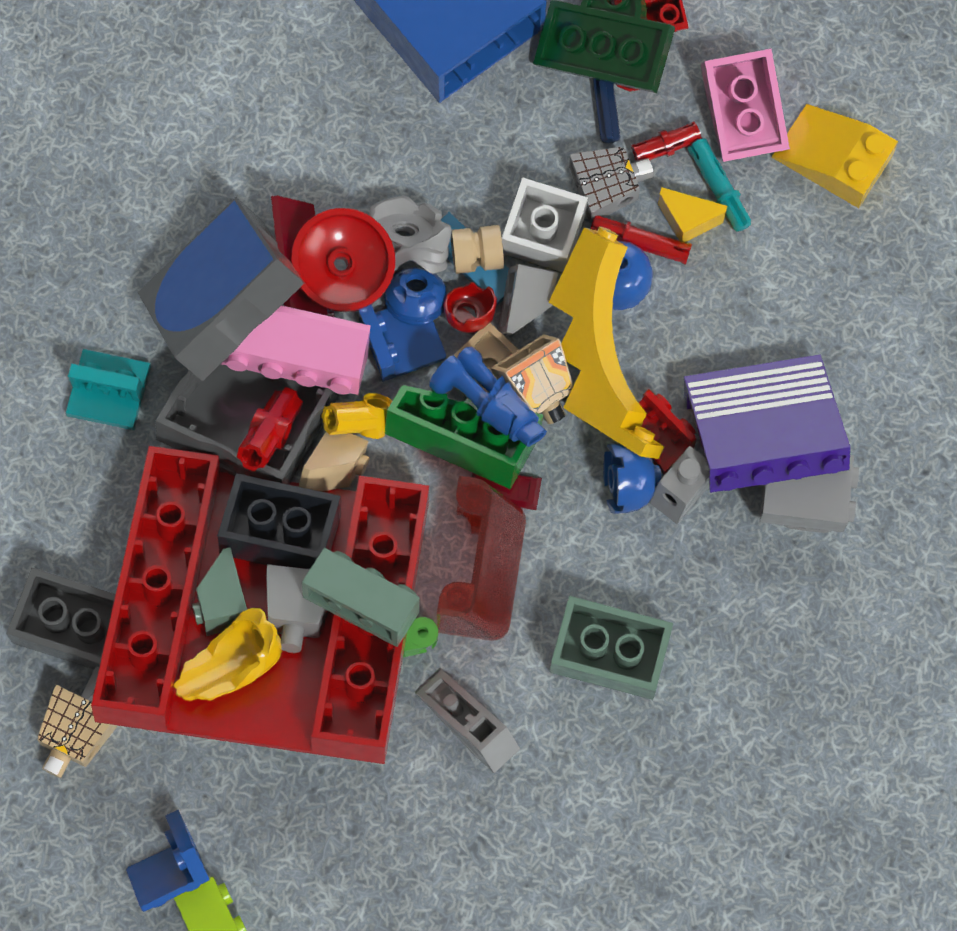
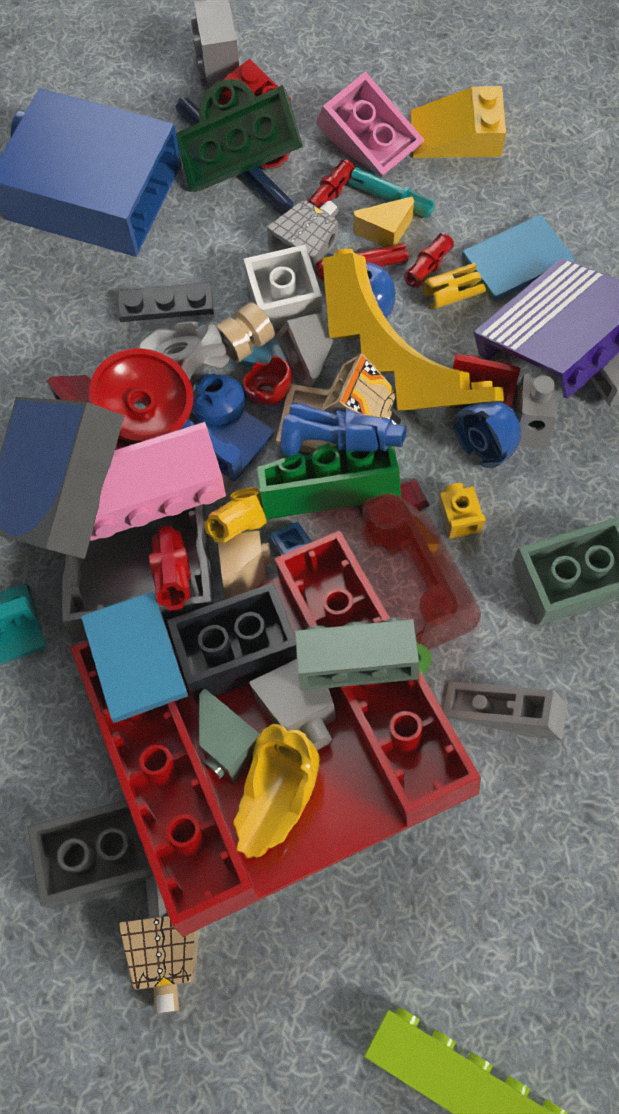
camera: 30 degrees left, 5 degrees down
blue bracket [126,810,210,912] -> none
none -> dark azure tile [81,591,188,723]
none -> plate [118,282,214,322]
none -> blue tile [268,522,312,557]
none -> red pin [403,233,454,288]
none -> yellow arm [423,263,486,310]
none -> yellow brick [438,483,486,539]
none -> dark azure tile [461,214,575,302]

